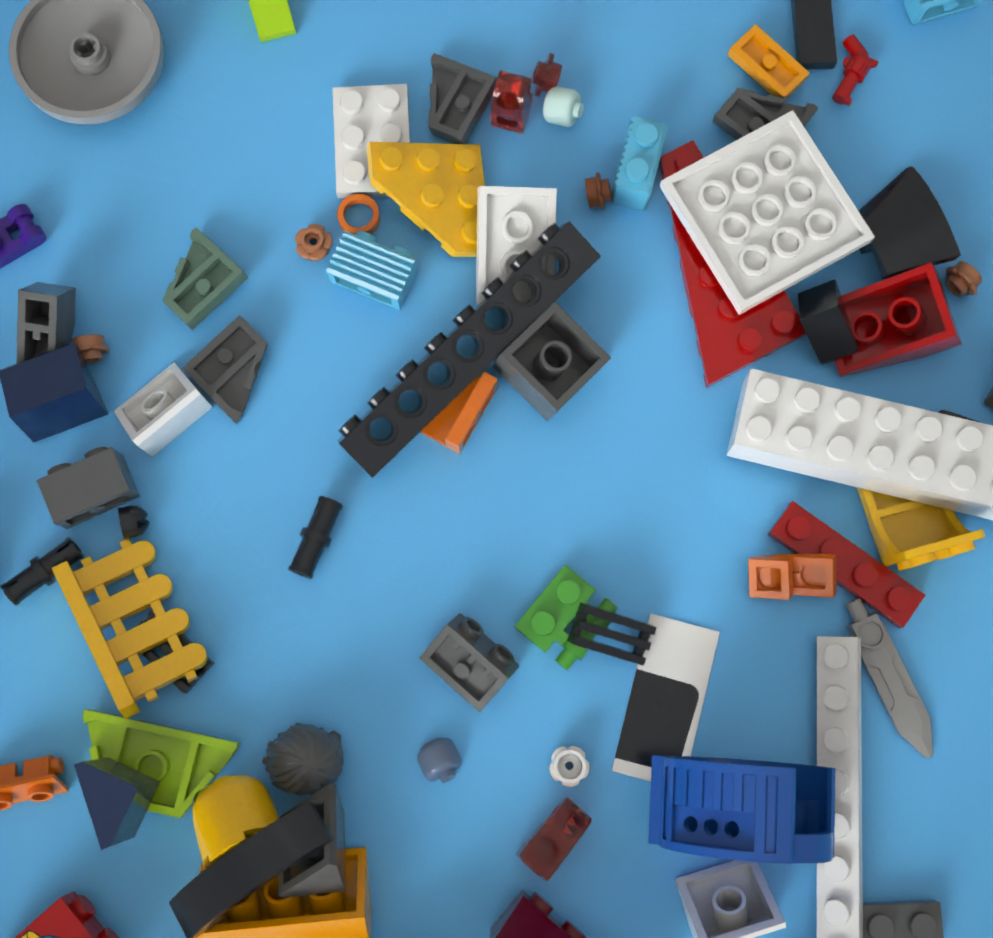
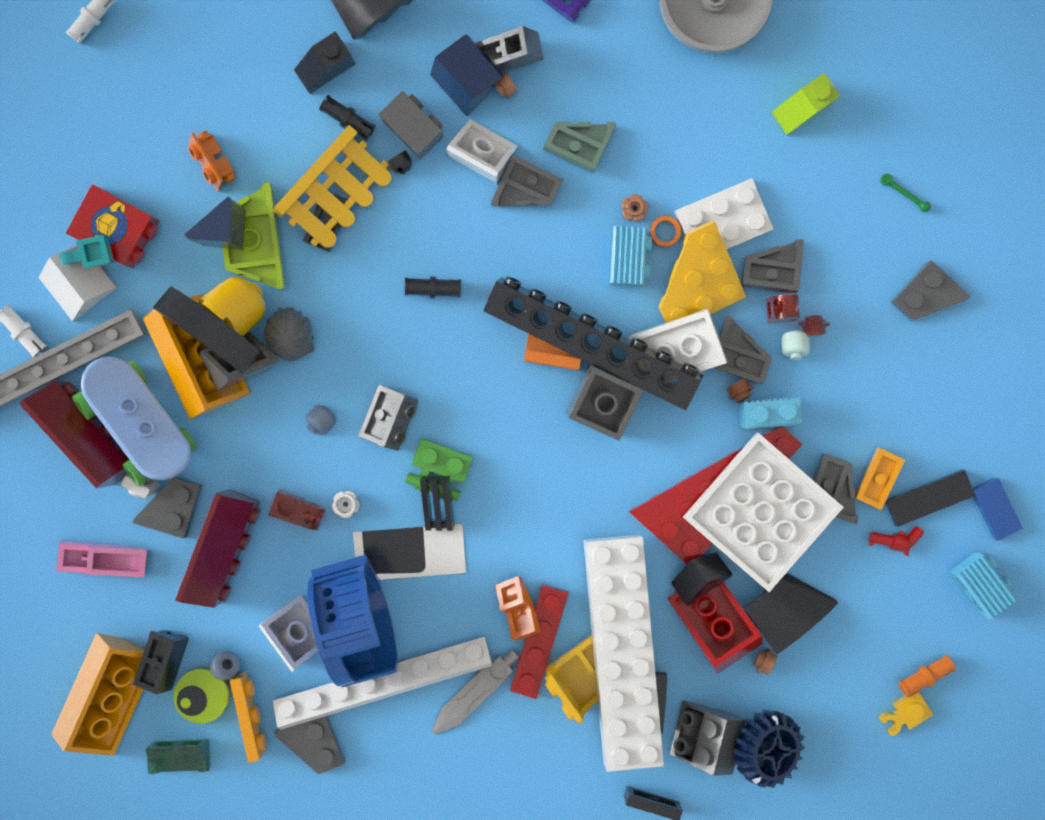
camera: 70 degrees right, 10 degrees up
none -> dark grey wing [713,316,772,385]

